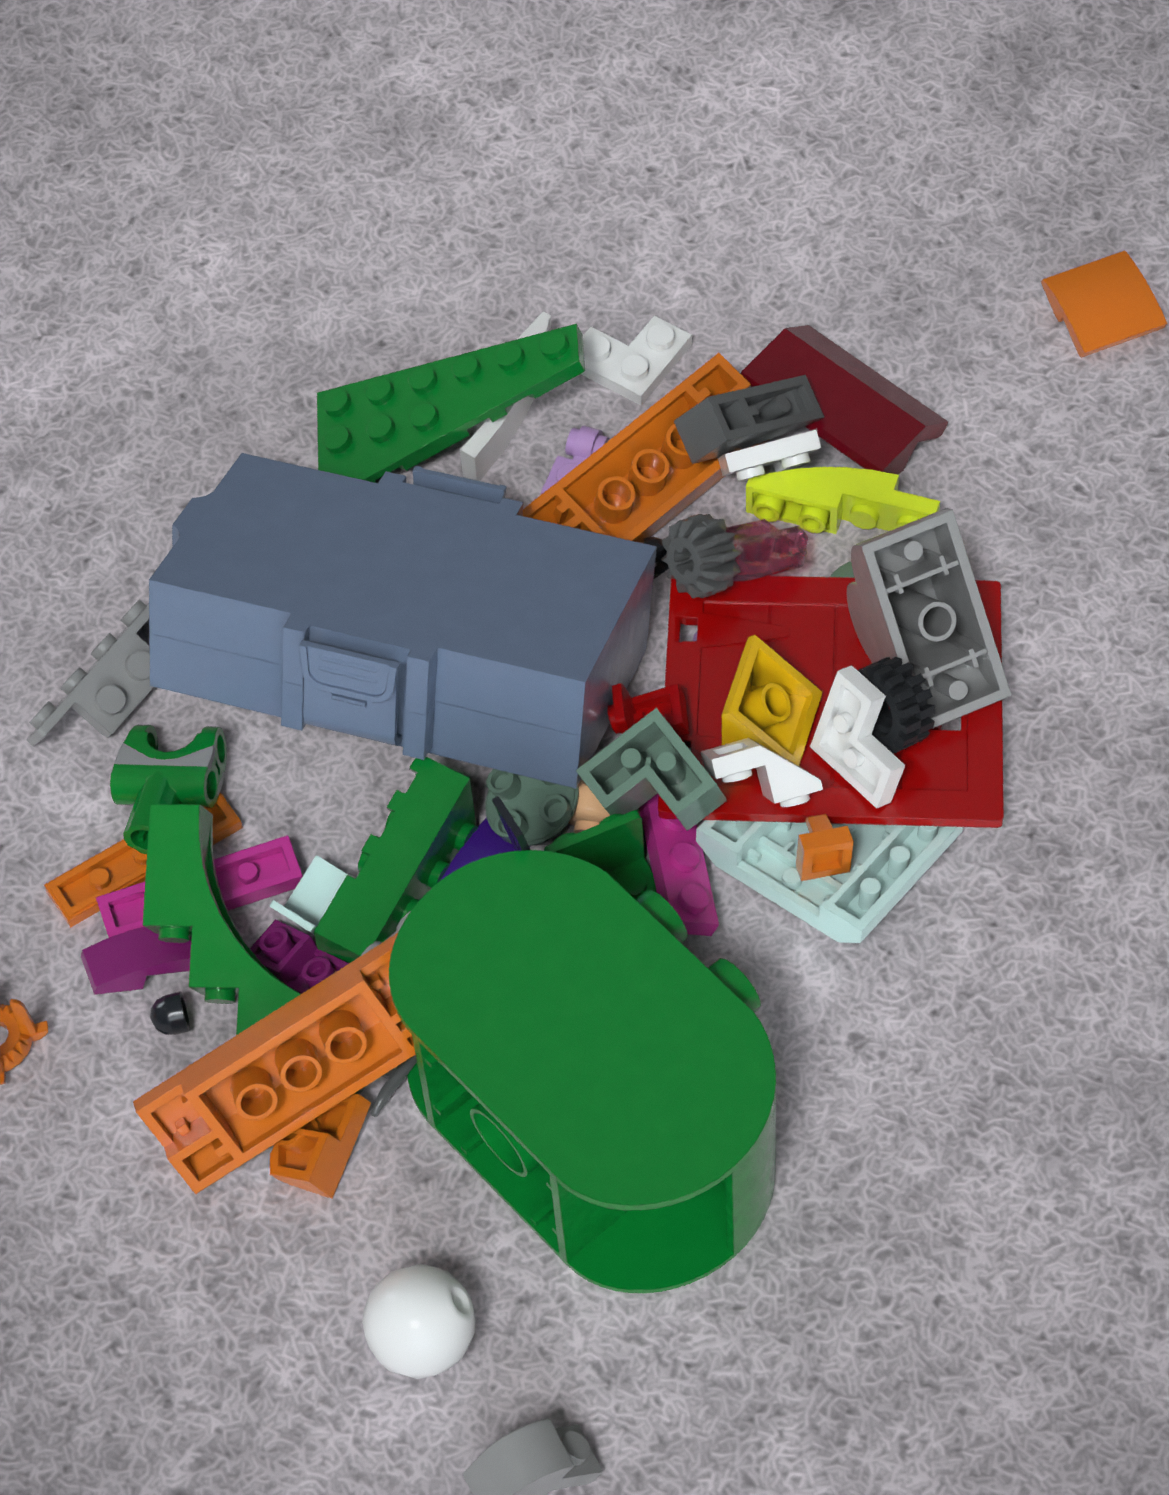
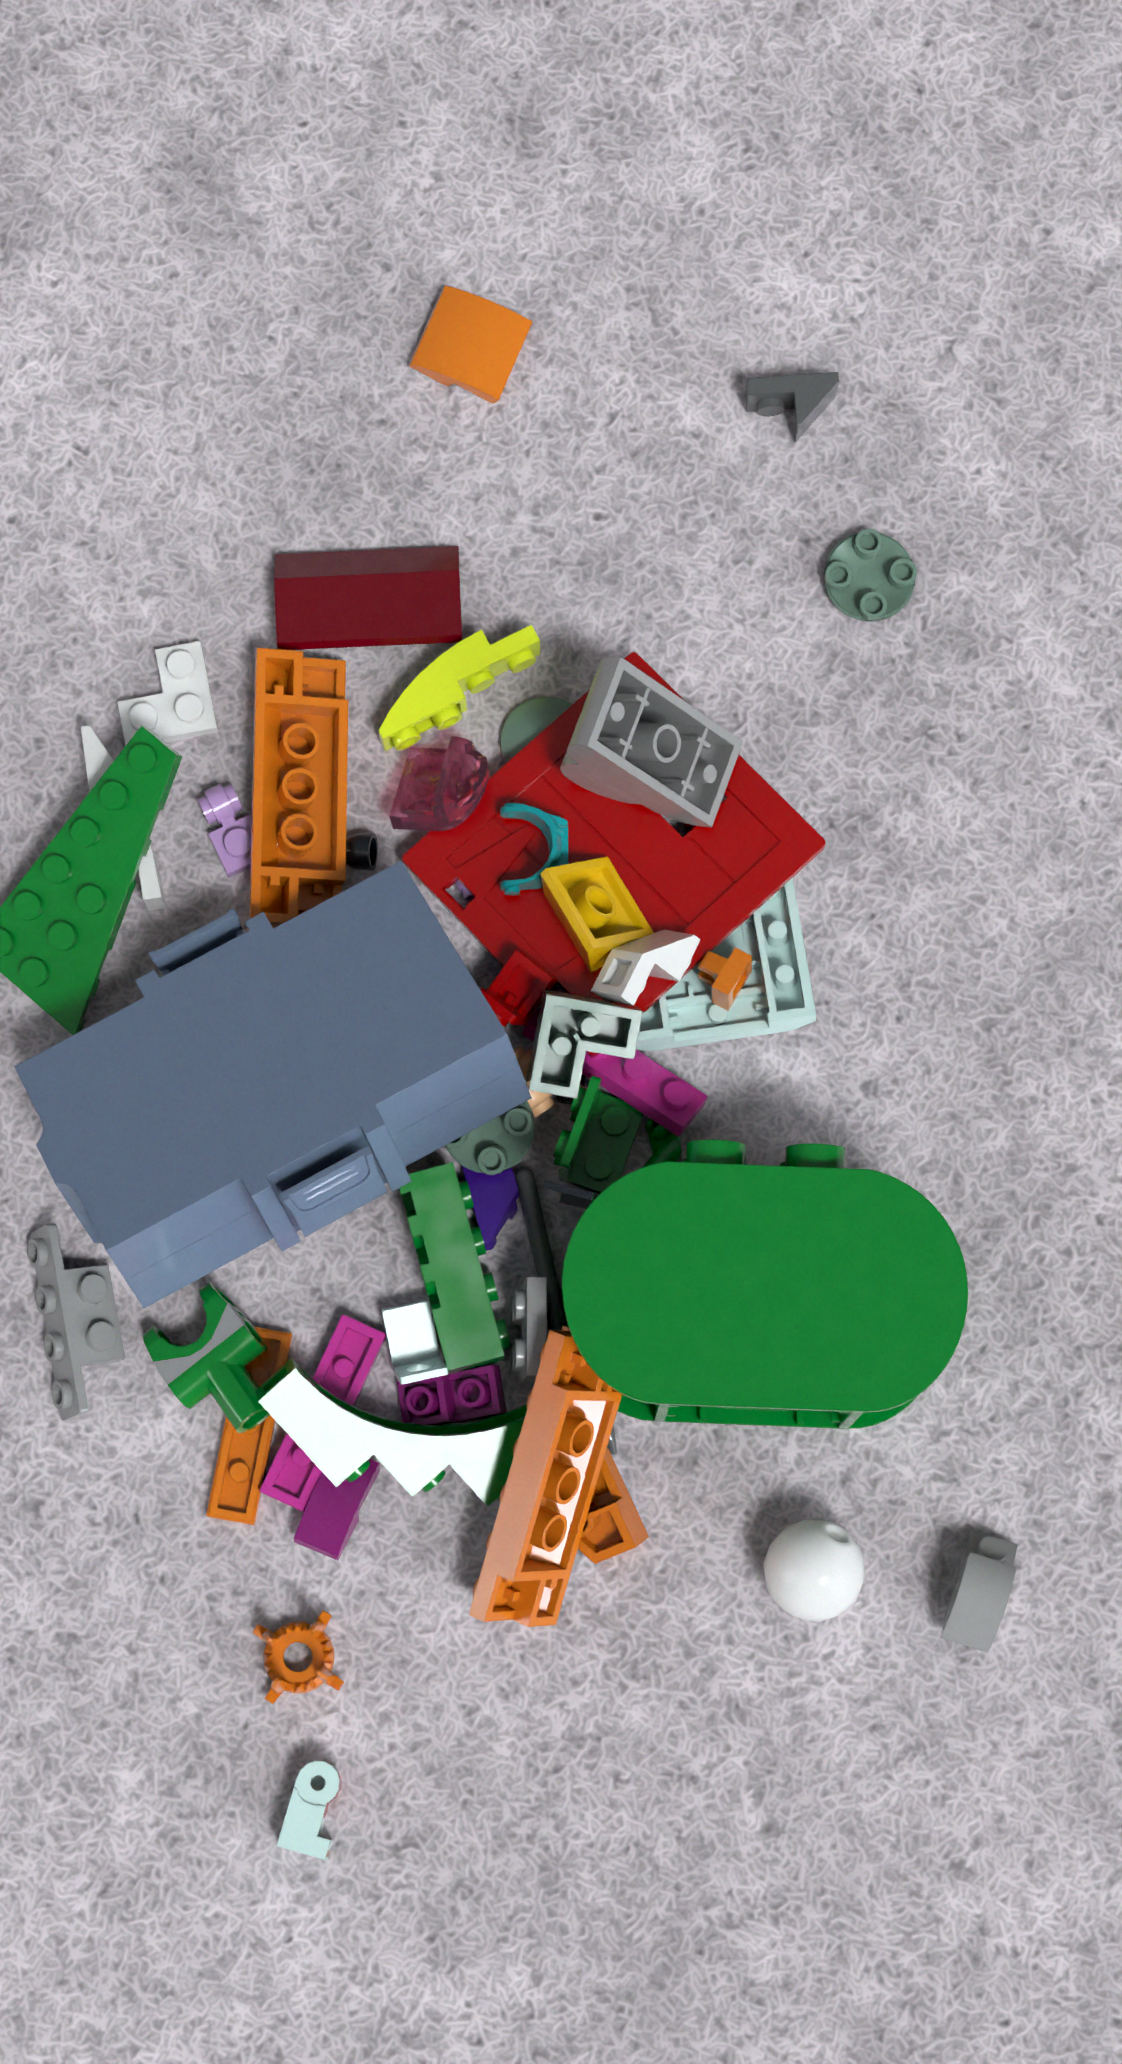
camera: 50 degrees left, 20 degrees up
black hinge [150,991,190,1035] -> none
dark grey gear [661,514,742,598] -> none
dark grey slope [674,375,824,464] -> none
white plate [718,430,821,481] -> none
white plate [810,665,905,808] -> none
black tyre [858,657,935,754] -> none
none -> teal helmet [500,803,568,895]

